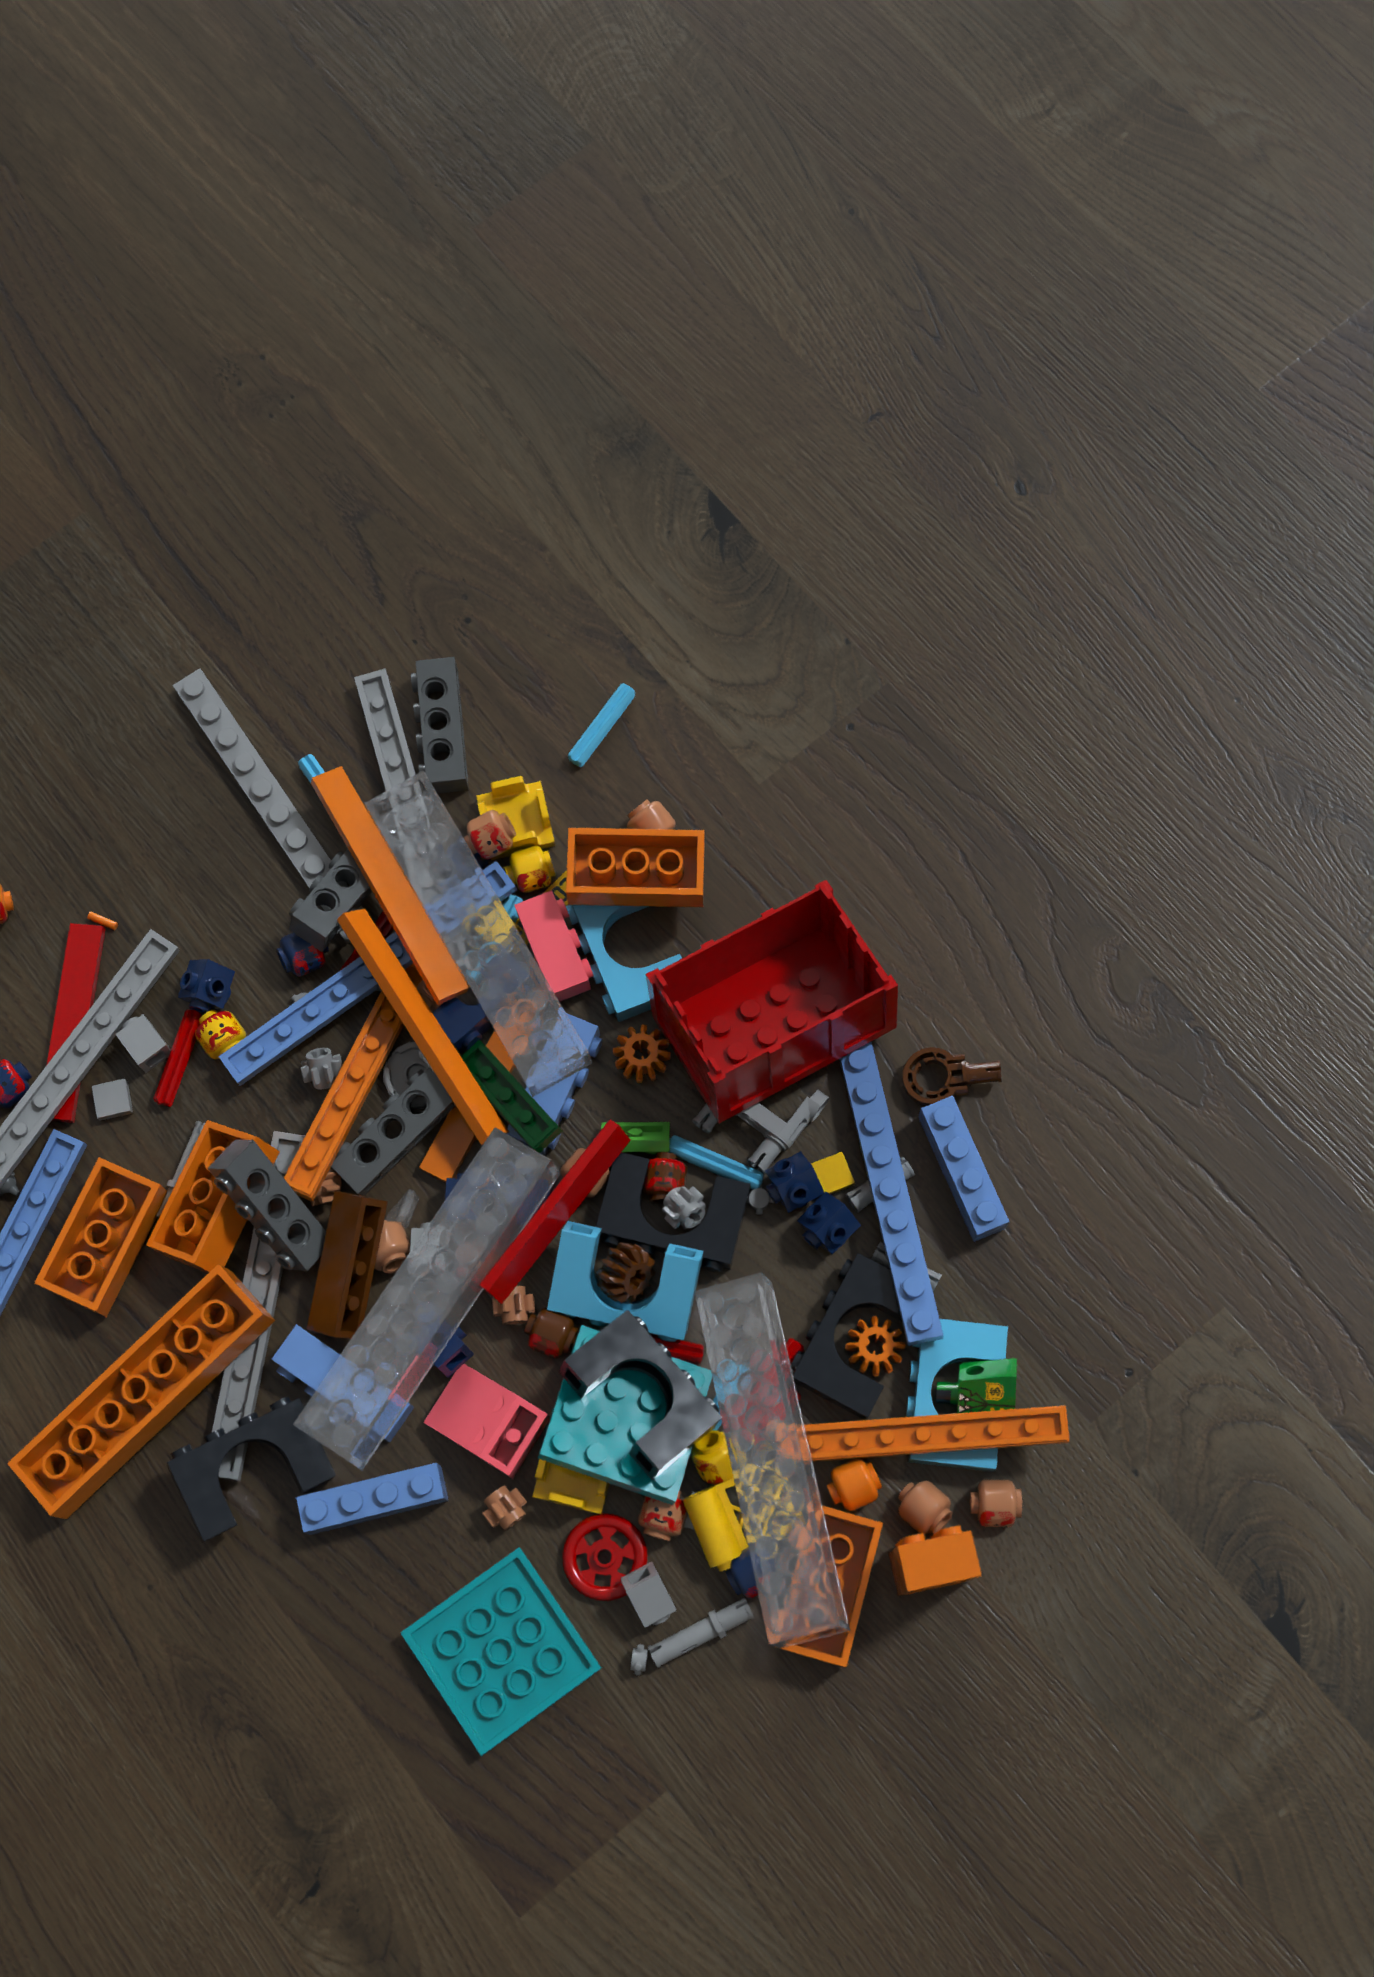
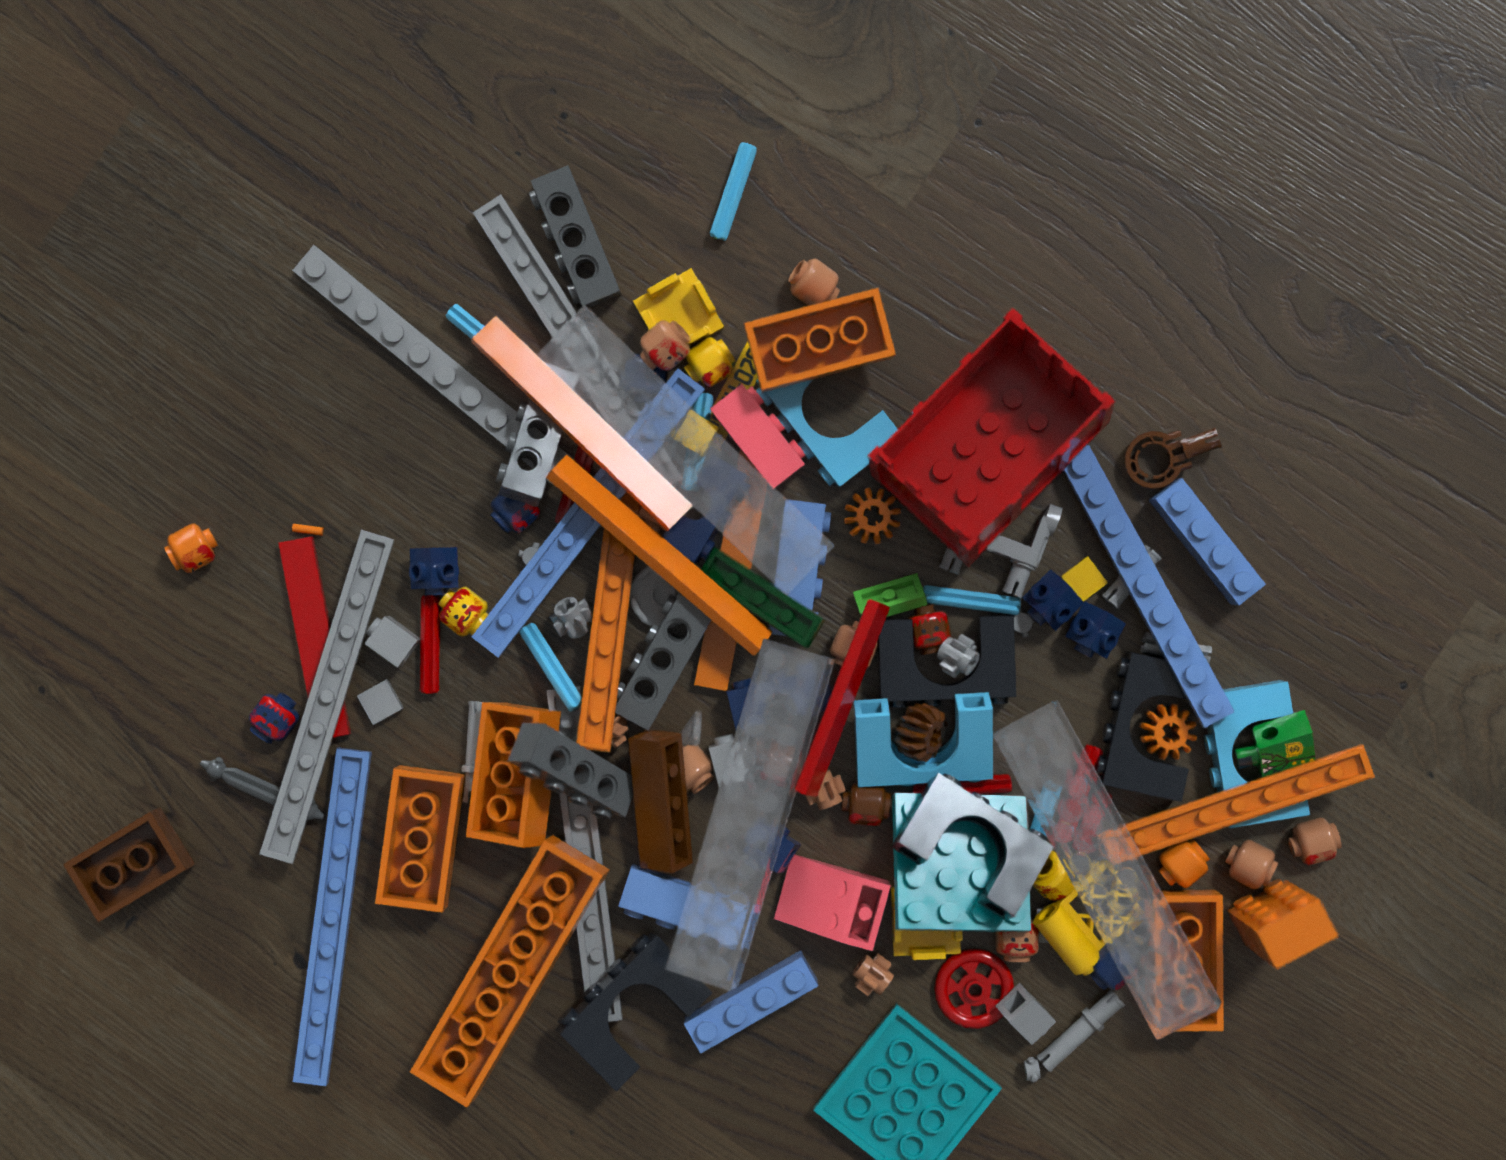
camera: 20 degrees left, 15 degrees up
none -> medium azure axle [520,623,582,712]

